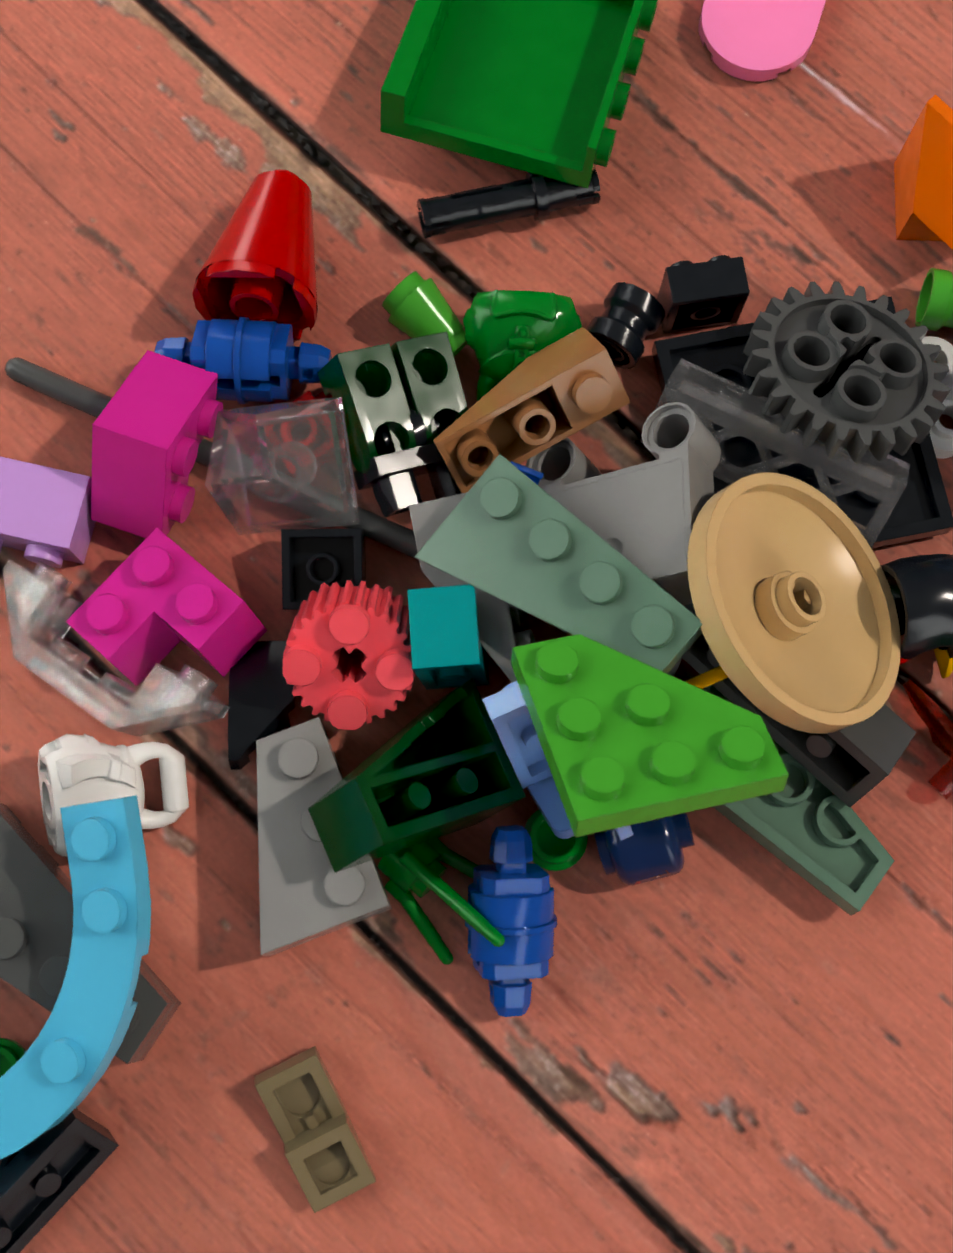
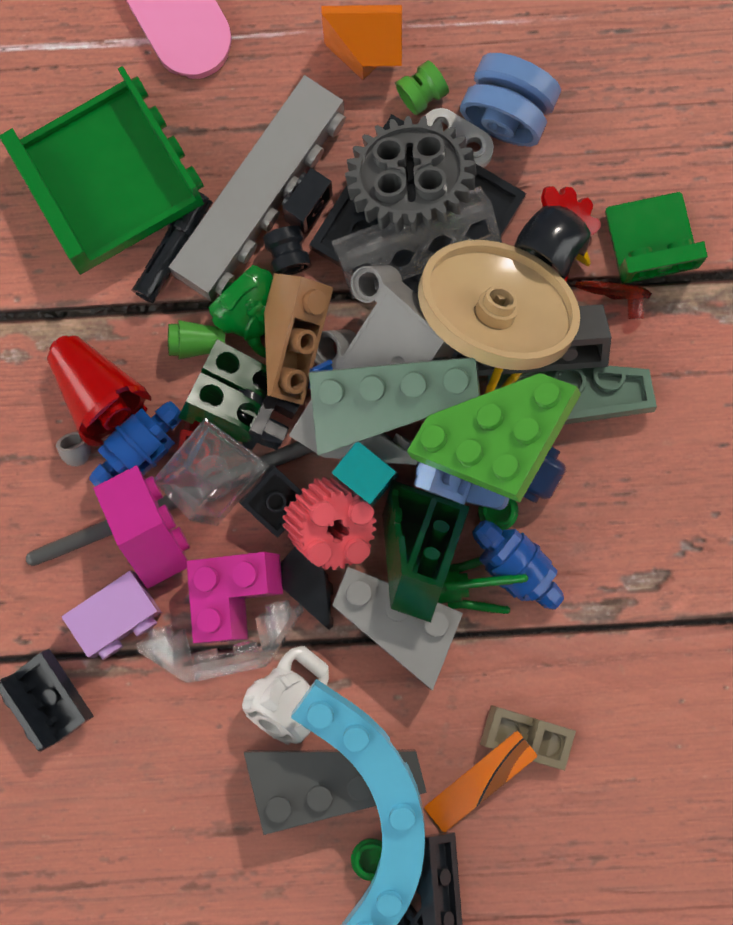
camera: 40 degrees left, 5 degrees up
none -> light grey hinge [56,432,91,467]
none -> light grey brick [169,75,346,302]
none -> orange sticker [424,731,537,832]

